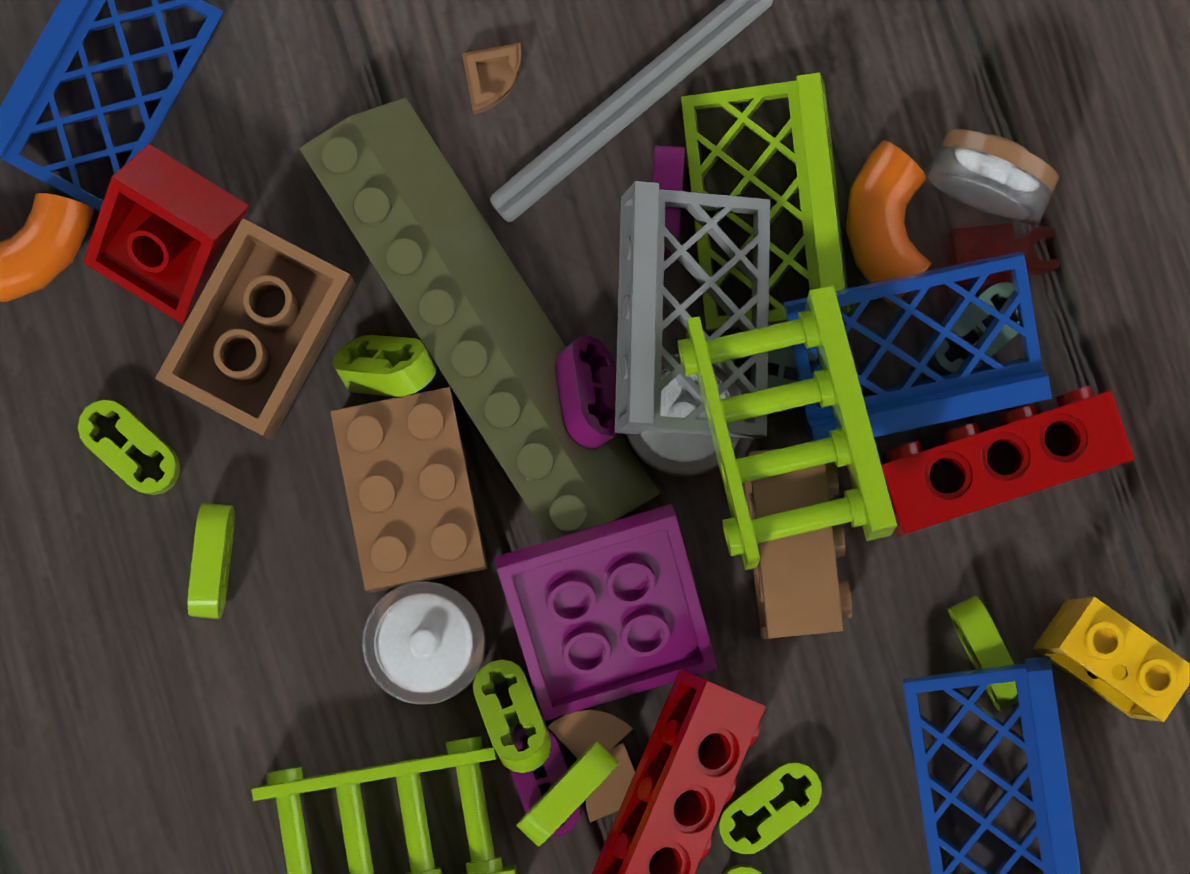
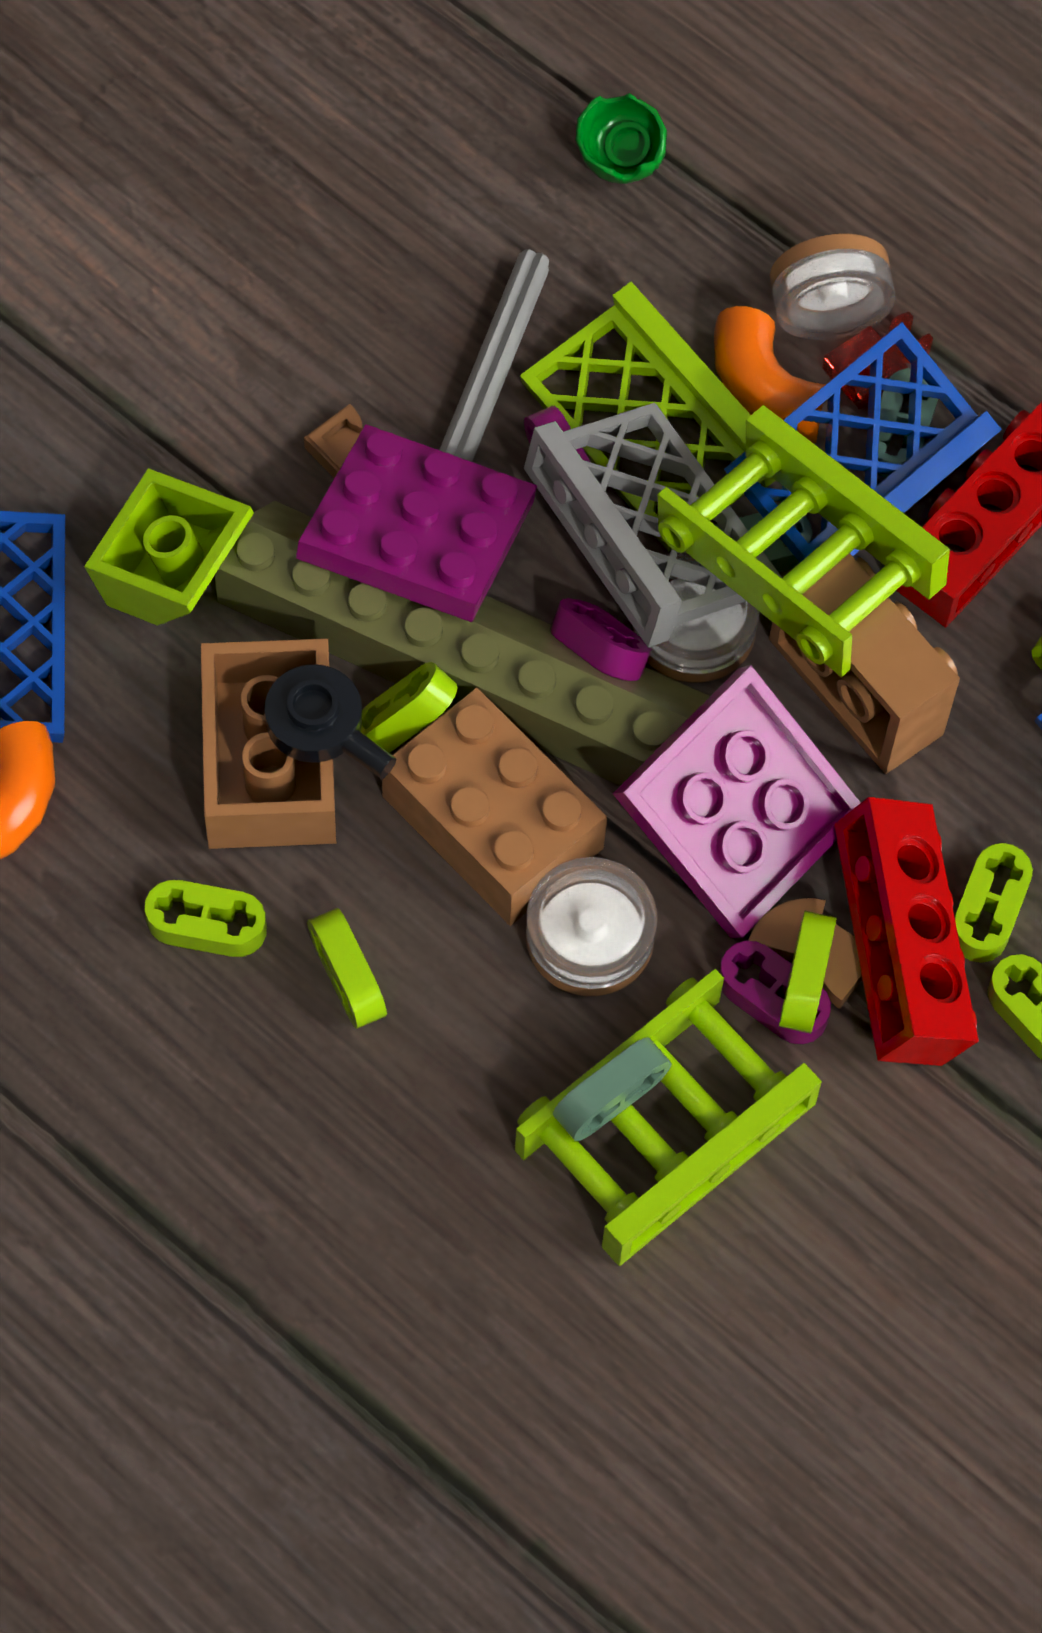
camera: 35 degrees left, 20 degrees down
red slope [83,144,249,324] -> none
lime beam [473,660,552,773] -> none
none -> lime slope [84,468,254,626]
none -> black piece [265,664,397,779]
none -> magenta plate [296,424,537,622]
none -> sand green beam [553,1038,672,1141]

